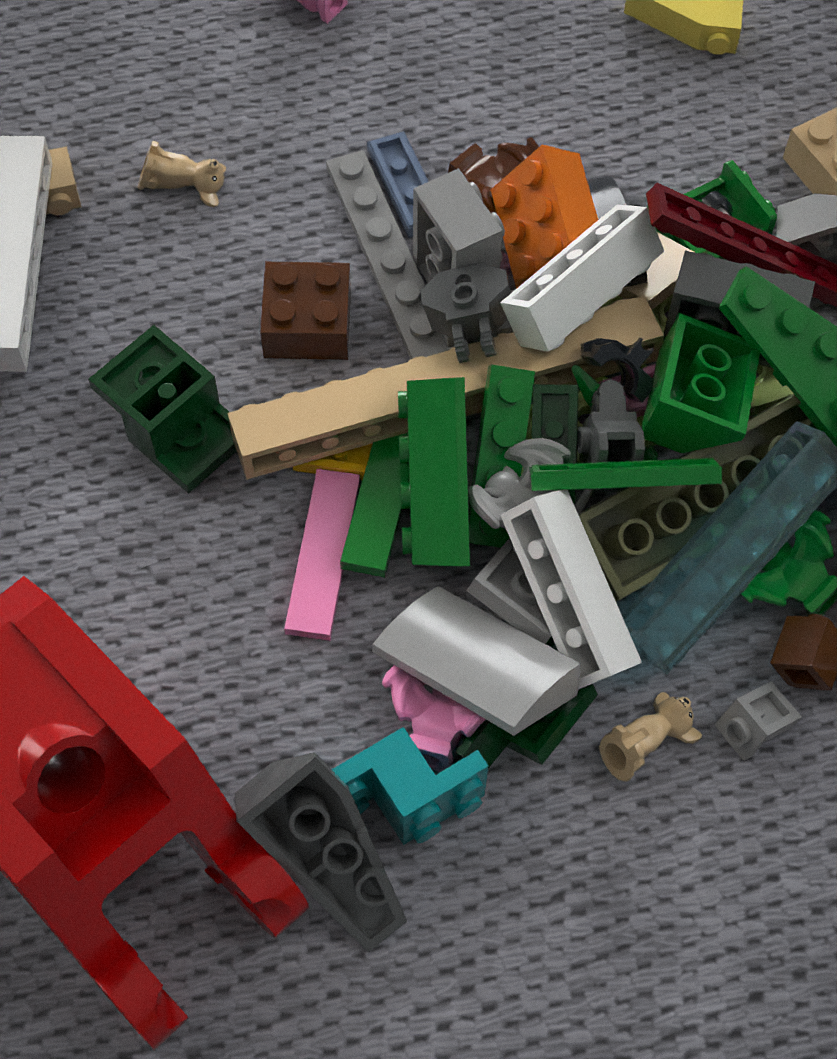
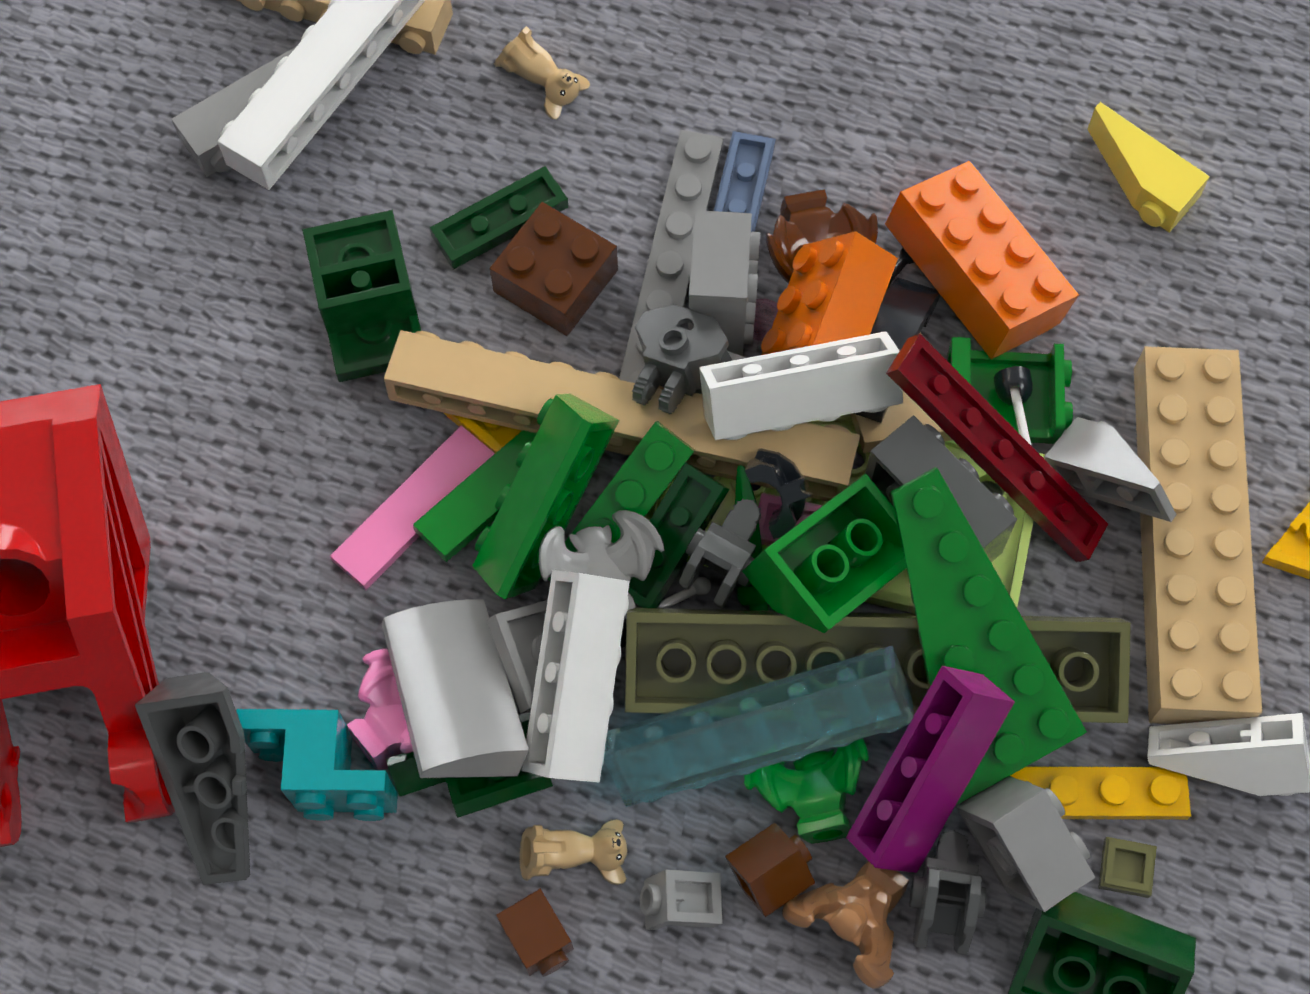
camera: 35 degrees right, 5 degrees up
green tile [529,458,722,491] -> none
none -> dark green plate [430,166,569,270]
none -> reddish brown brick [496,888,574,977]
none -> orange brick [885,161,1079,359]

